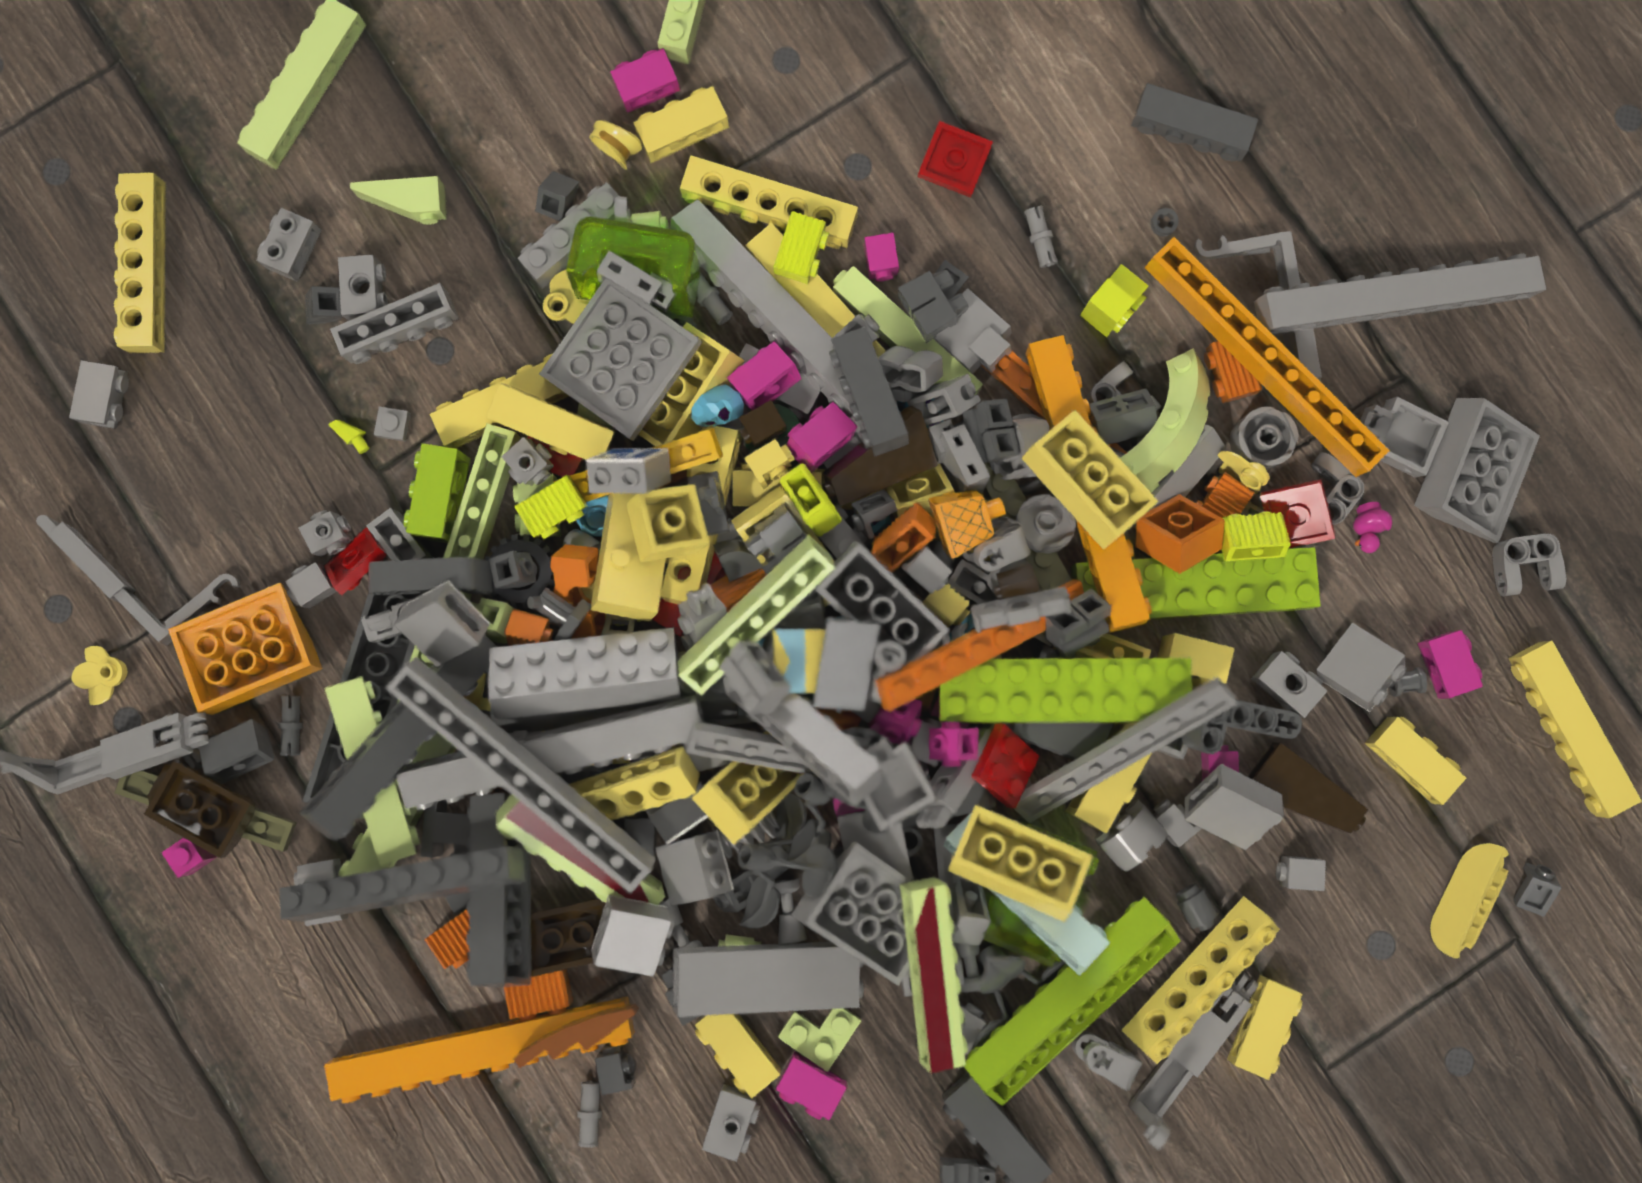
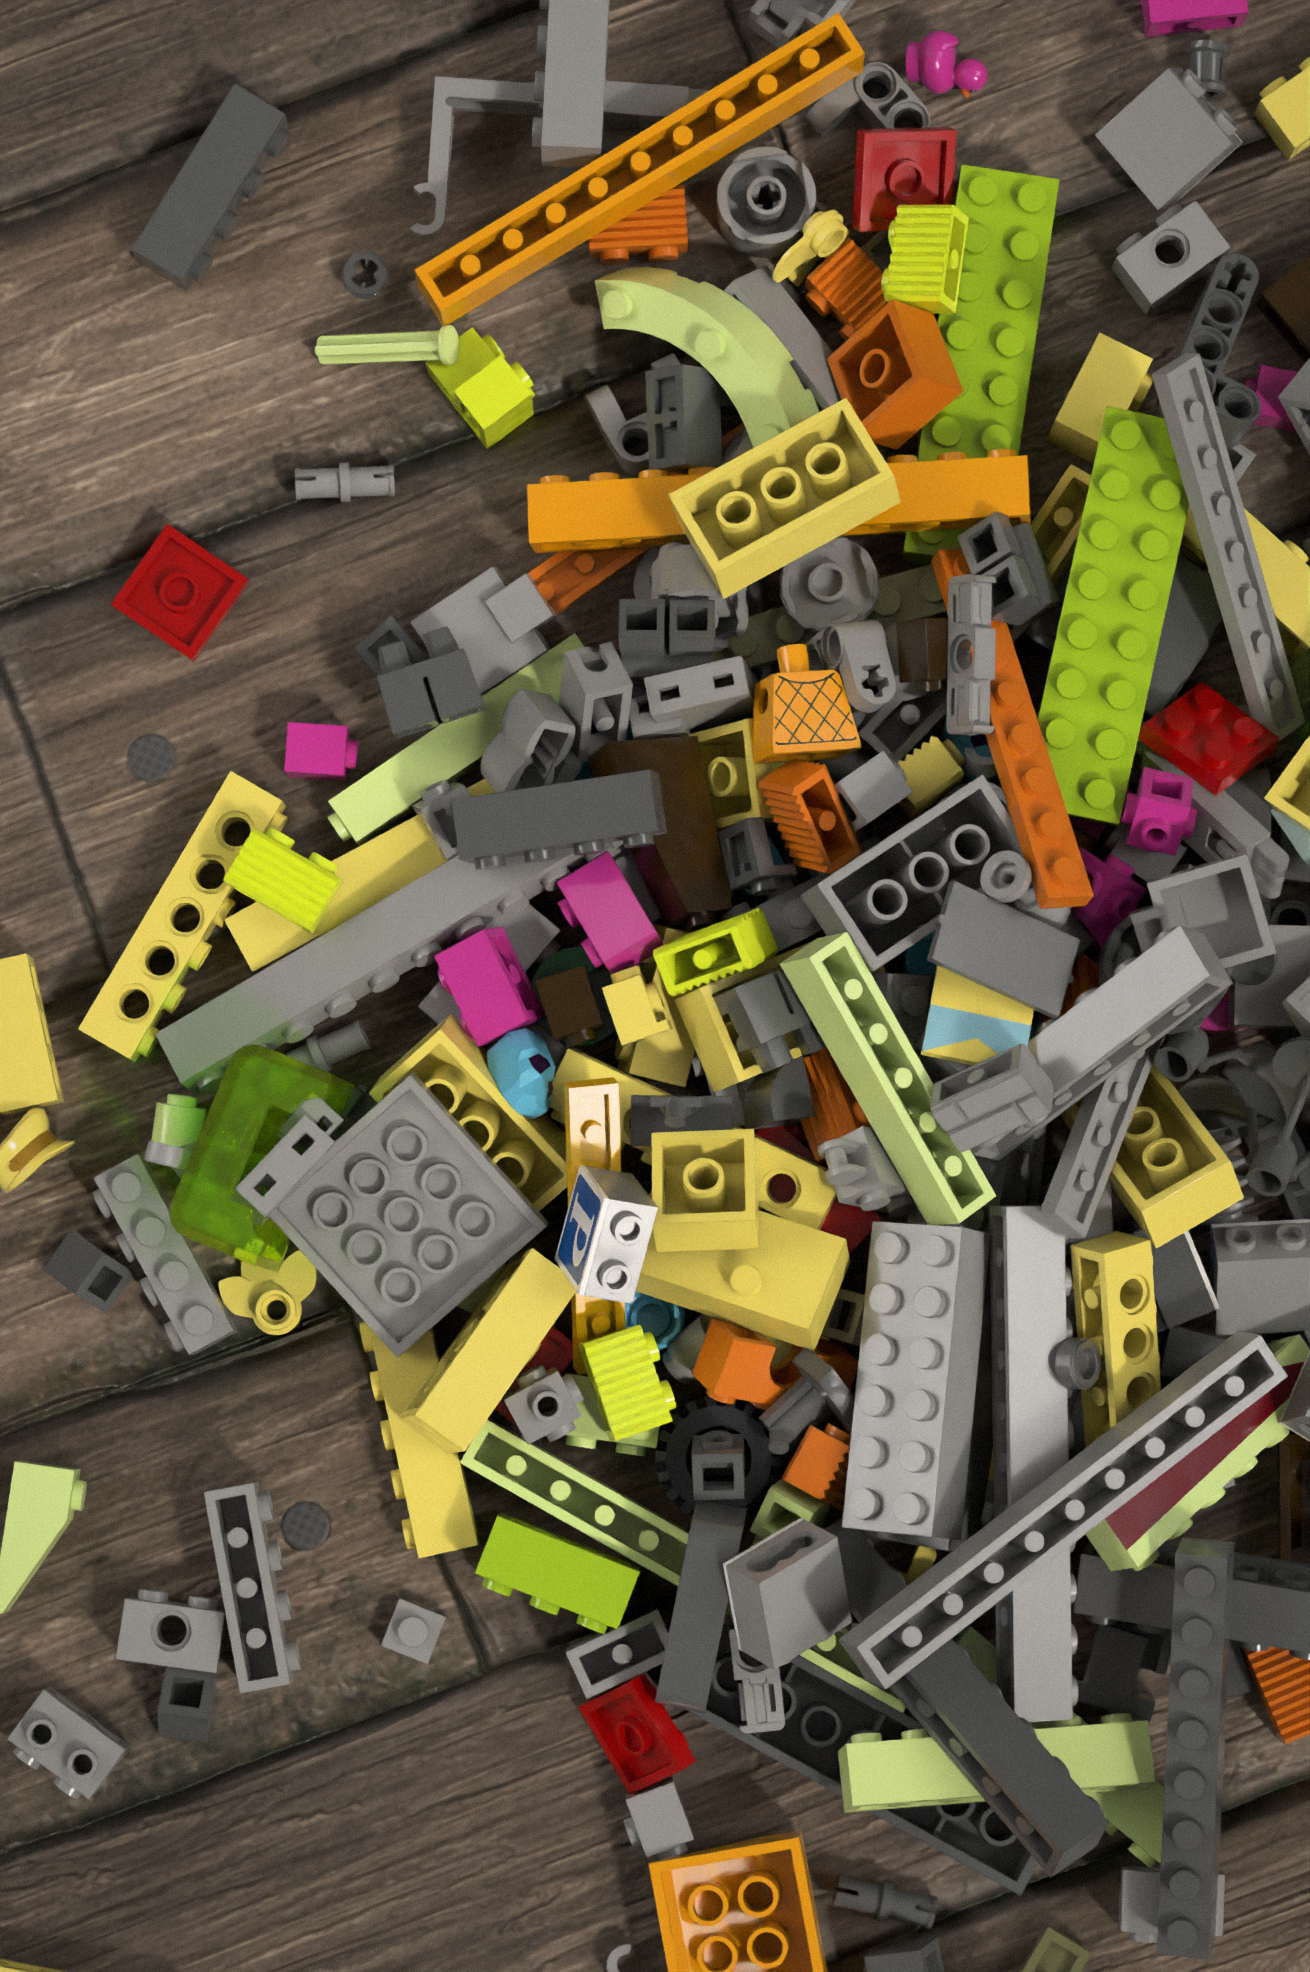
camera: 80 degrees left, 0 degrees up
light grey brick [299,510,352,557] -> none
neon yellow bar [328,420,370,454] -> none
none -> yellowish green axle [314,325,459,365]
none -> flat silver tile [1055,1338,1101,1390]

